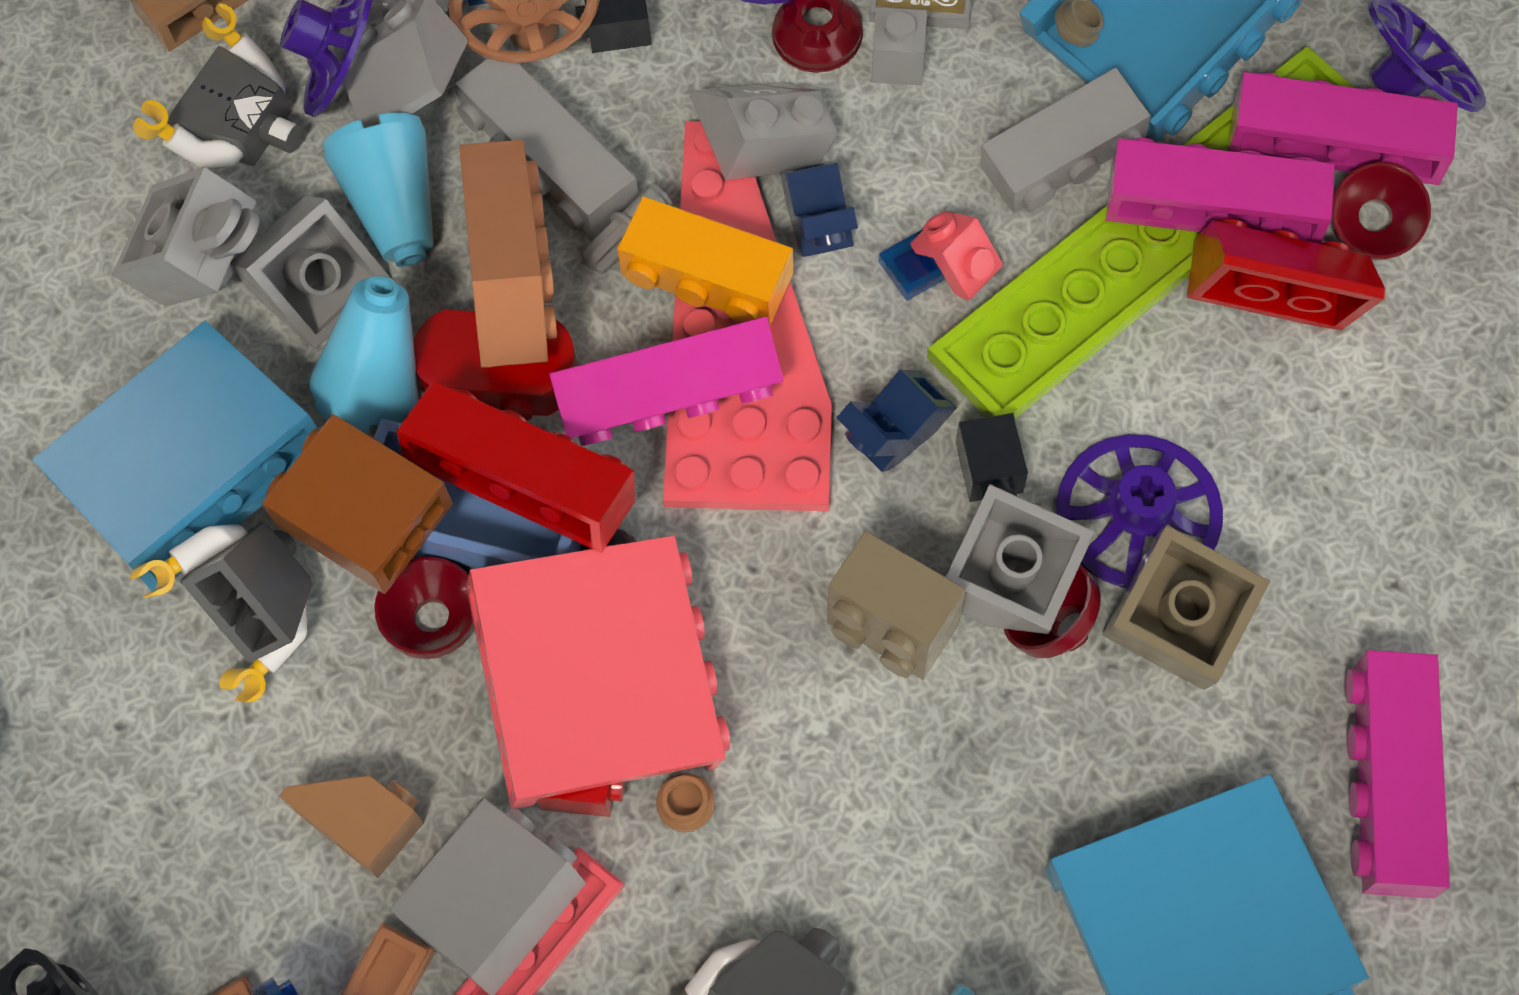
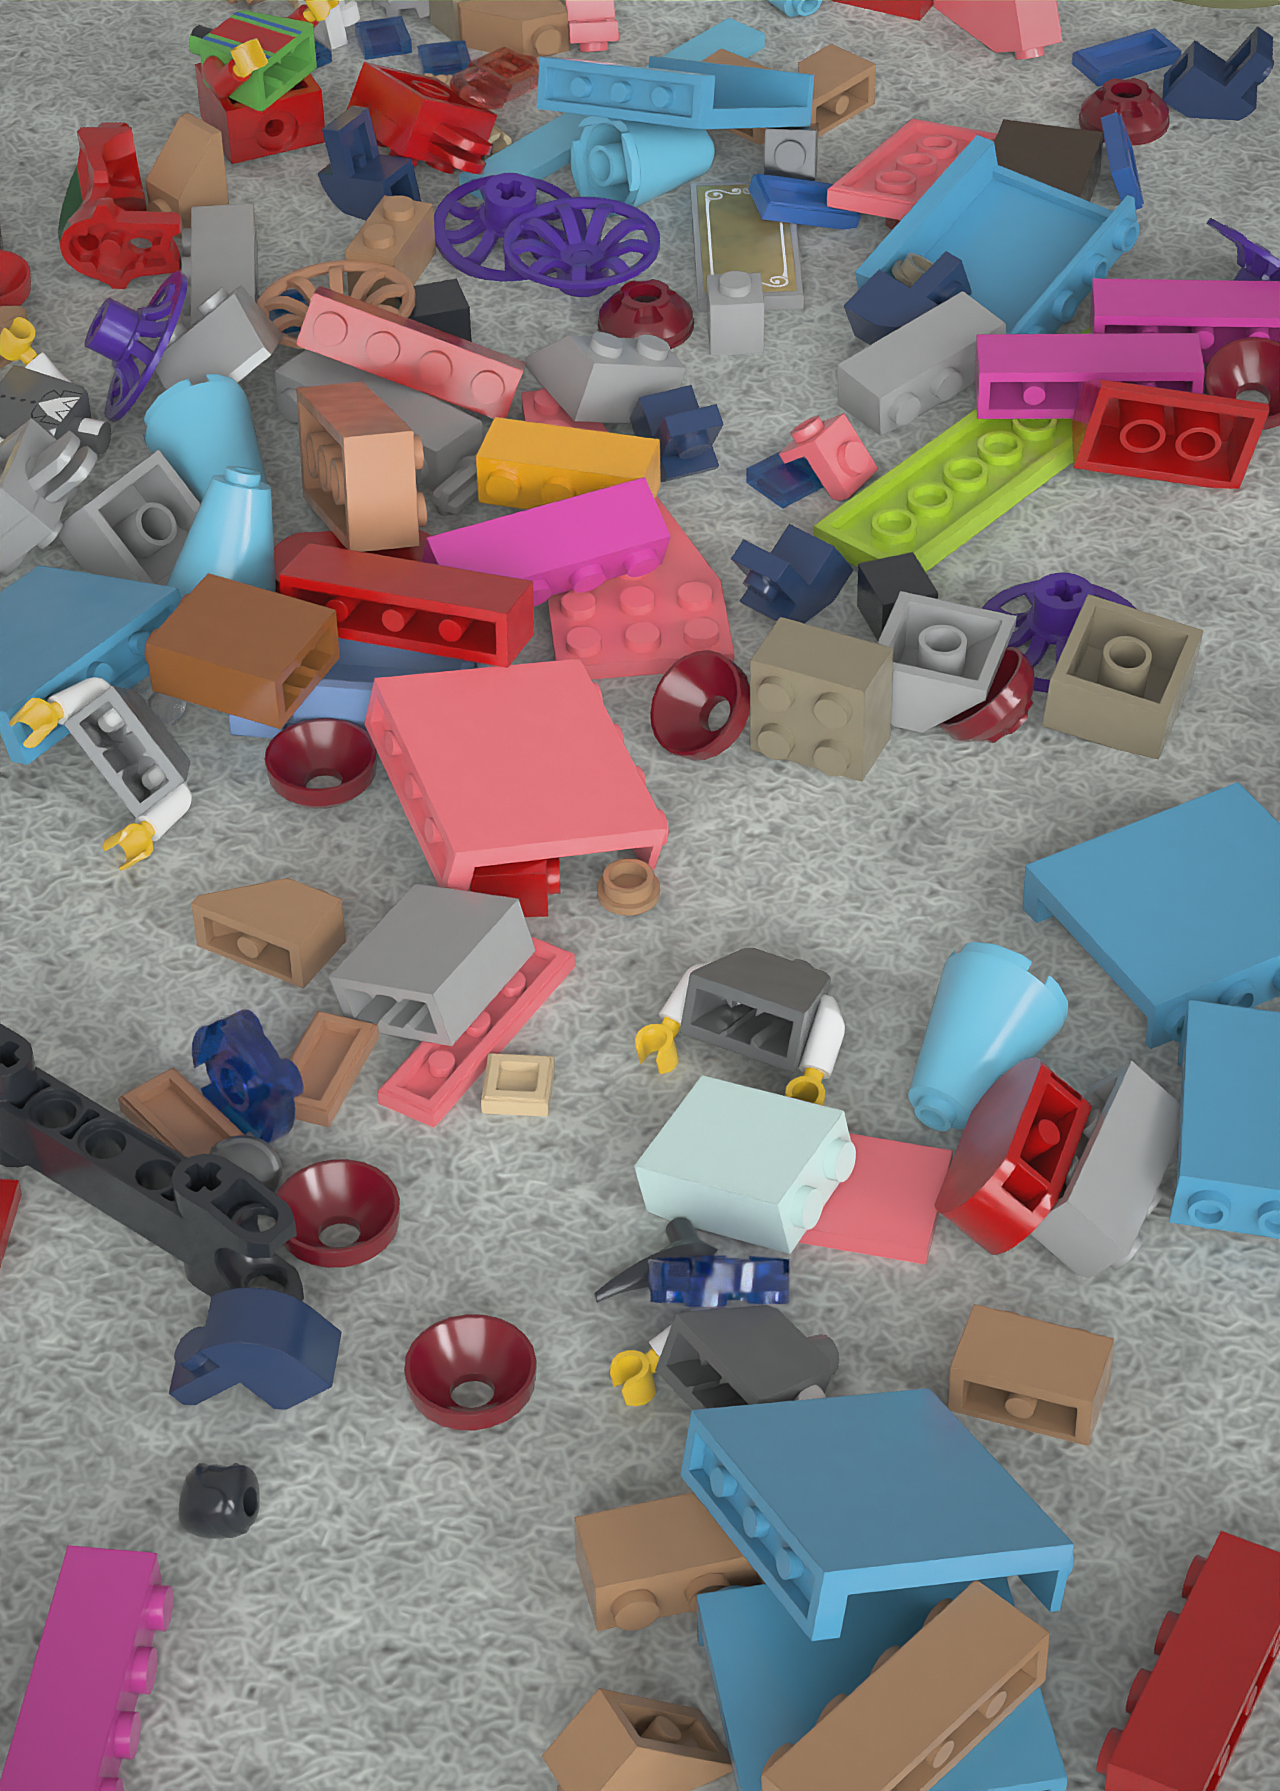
camera: 10 degrees left, 25 degrees down
none -> brick [296,286,526,419]
none -> dark red piece [650,650,751,761]
none -> dark blue brick [844,251,972,345]

